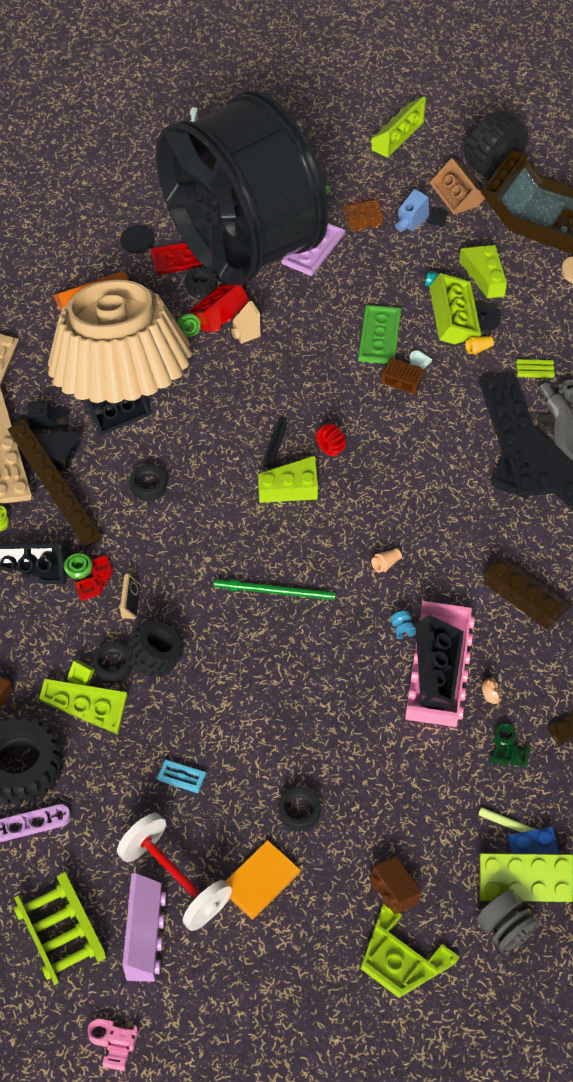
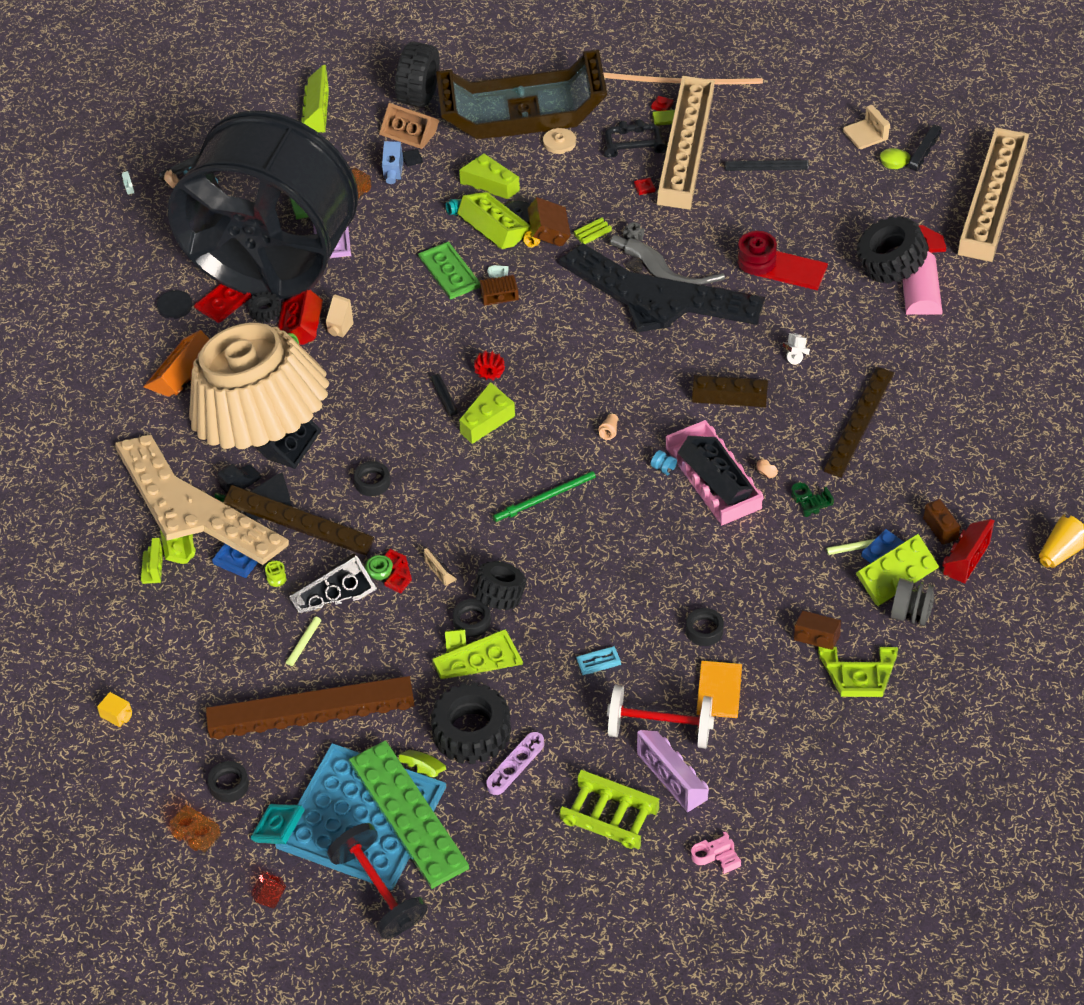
camera: 35 degrees left, 5 degrees down
none -> reddish brown brick [528,197,571,246]

